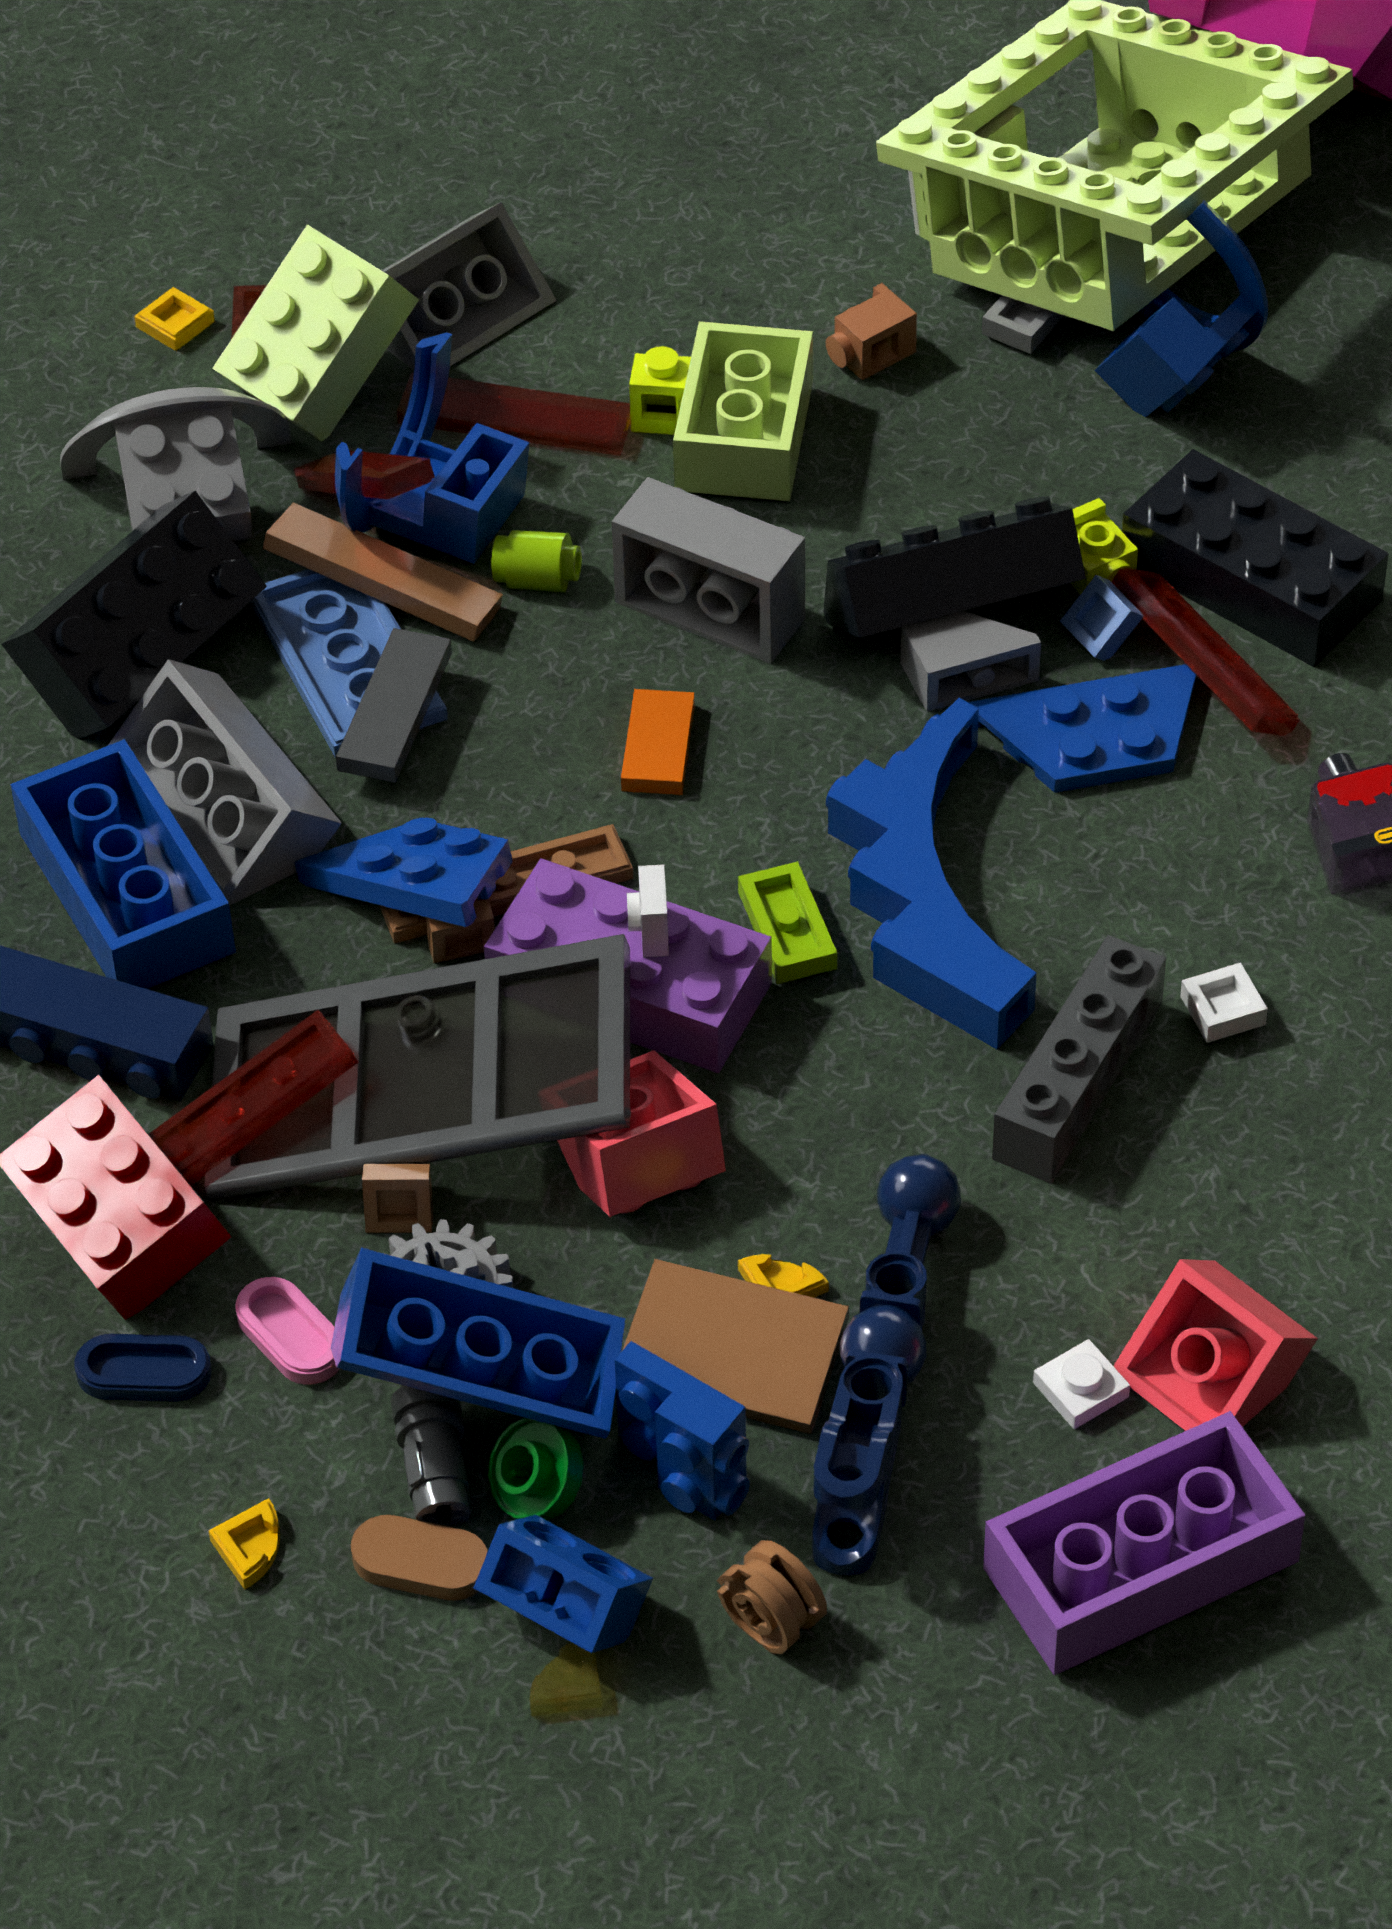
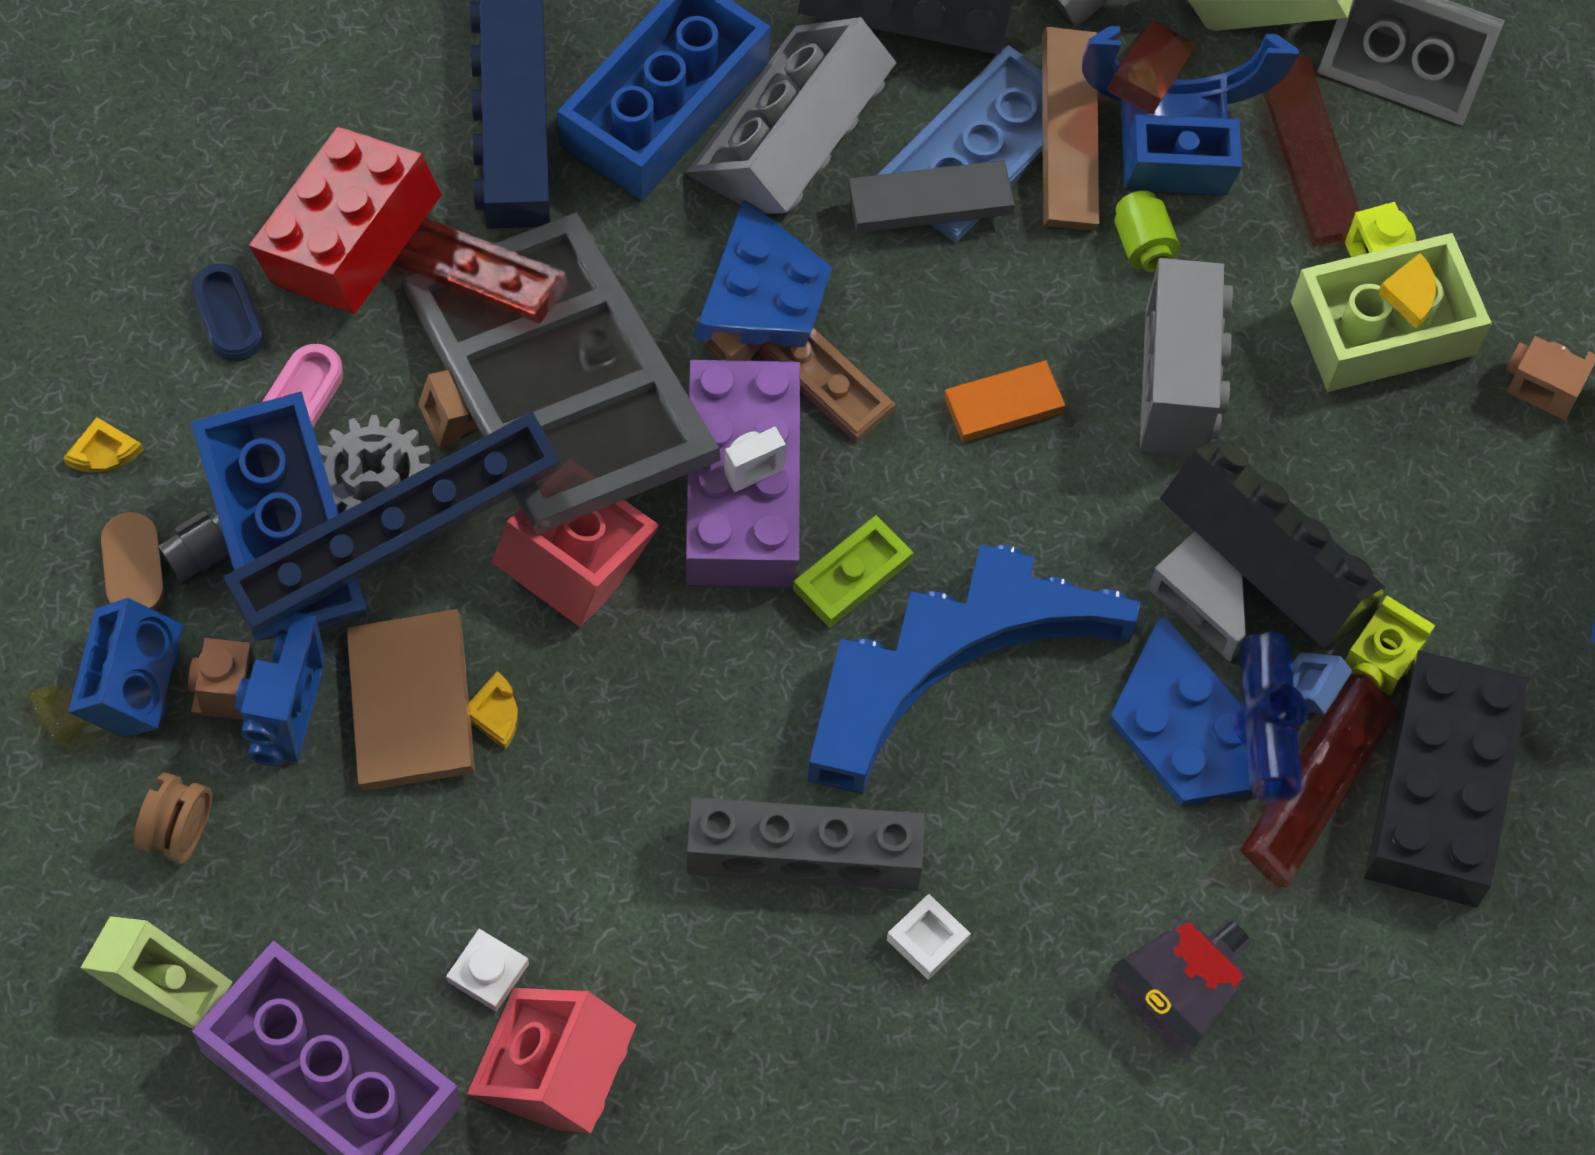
camera: 60 degrees right, 15 degrees up
green plate [488,1418,584,1521] -> none
dark blue piece [812,1154,961,1576] -> none
none -> yellowish green slope [80,916,232,1029]
none -> nougat brick [188,638,255,719]
none -> dark blue brick [223,411,560,636]
none -> clear blue piece [1233,631,1308,803]
none -> yellow tile [1378,253,1436,329]

